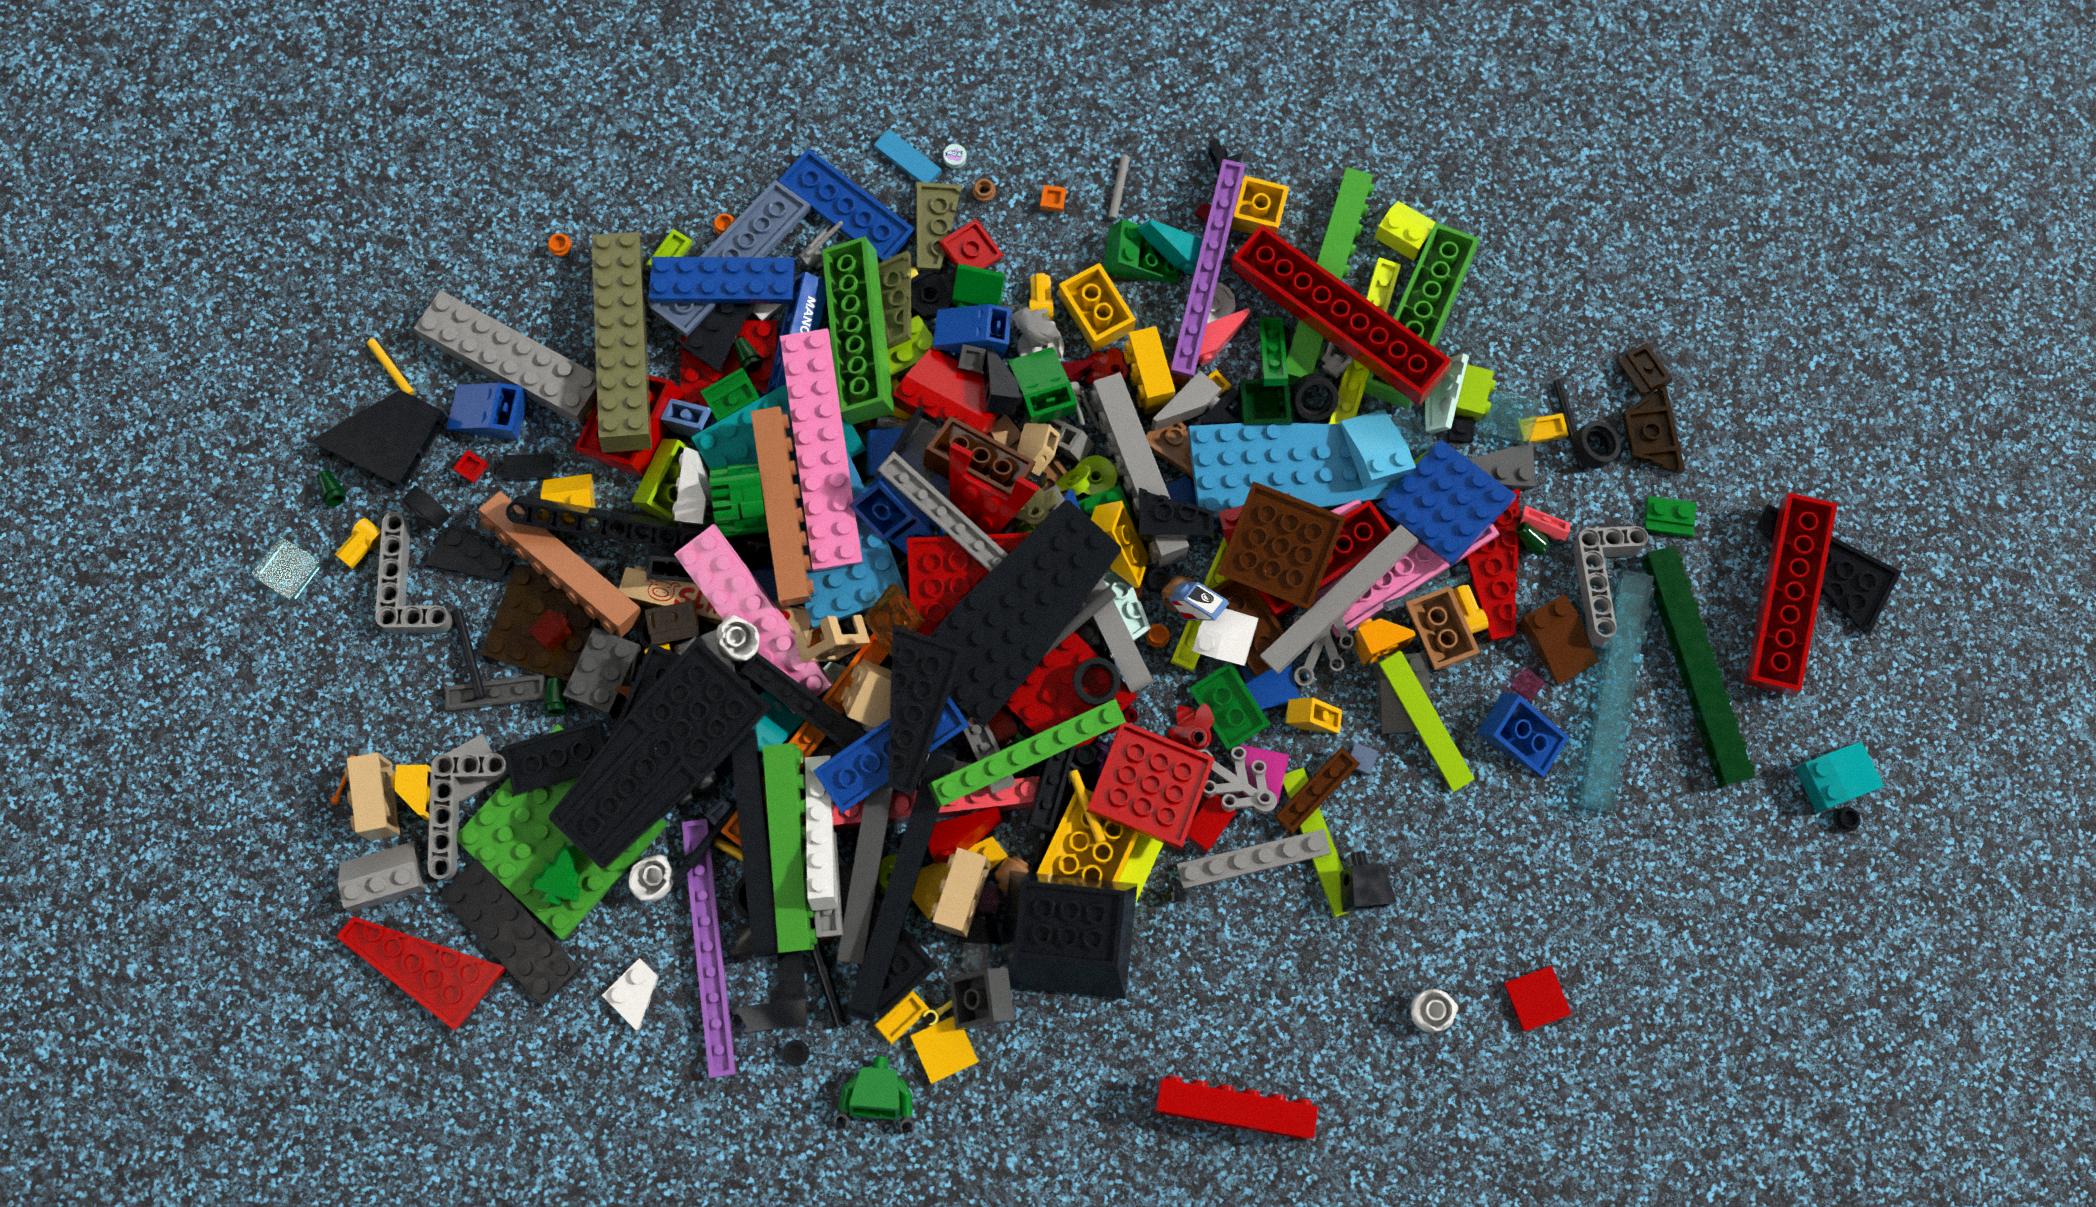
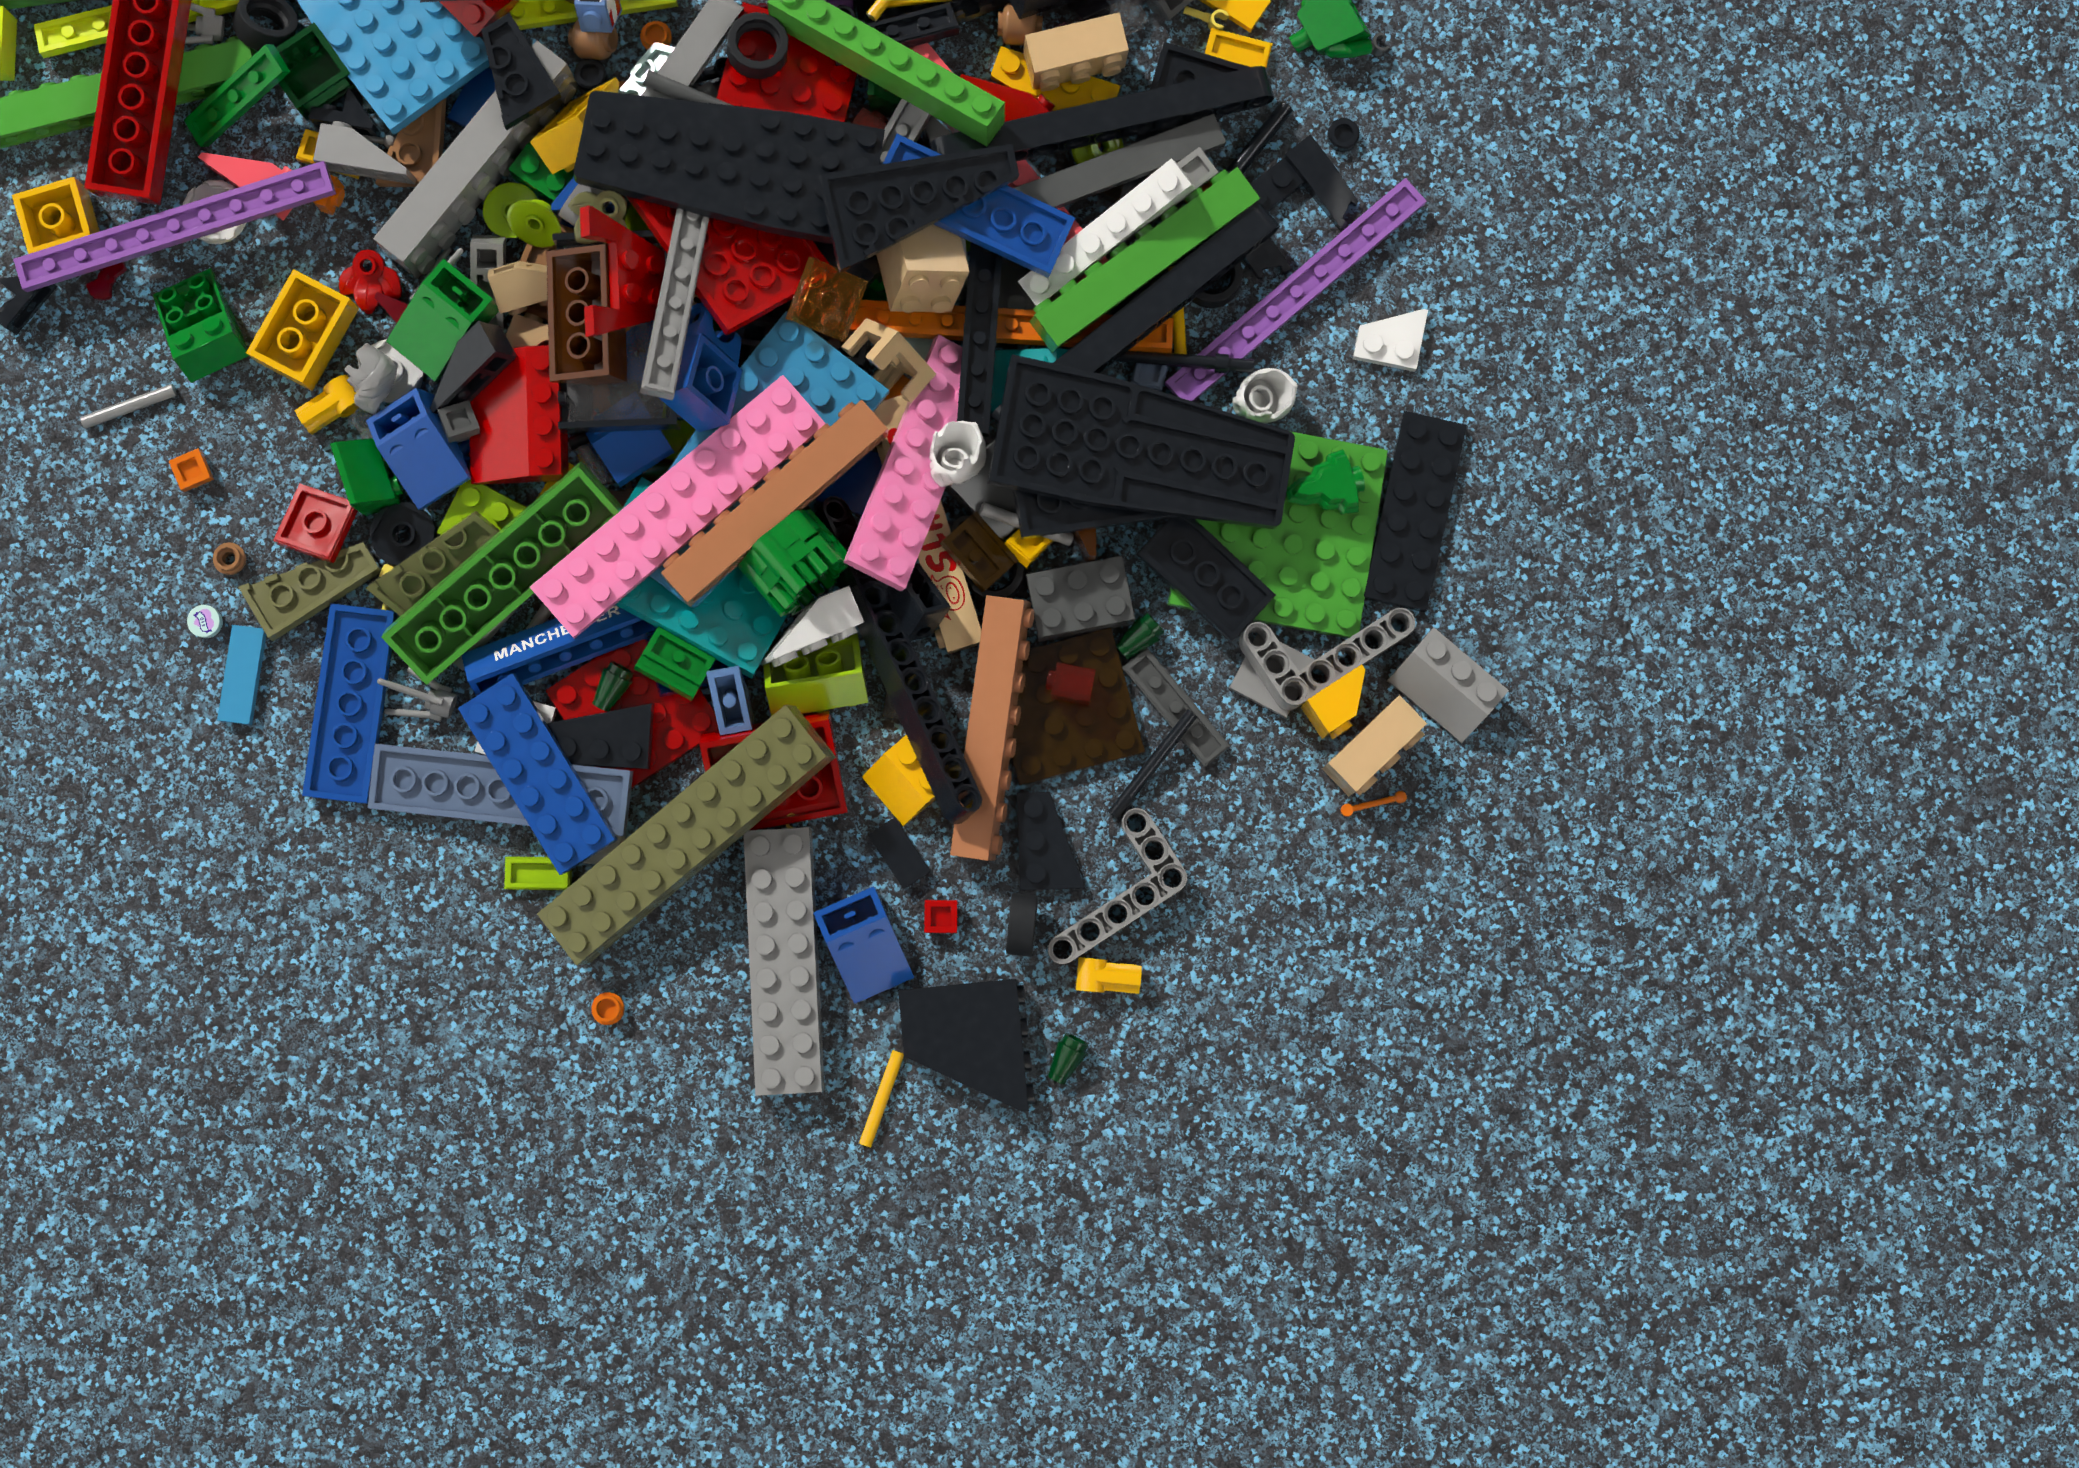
camera: 120 degrees left, 10 degrees up
clear light blue tile [250,536,323,603] -> none
red wing [336,916,507,1031] -> none
orange plate [713,214,735,236] -> none
yellow brick [1123,326,1176,415] -> none
teal slope [1138,219,1203,274] -> none

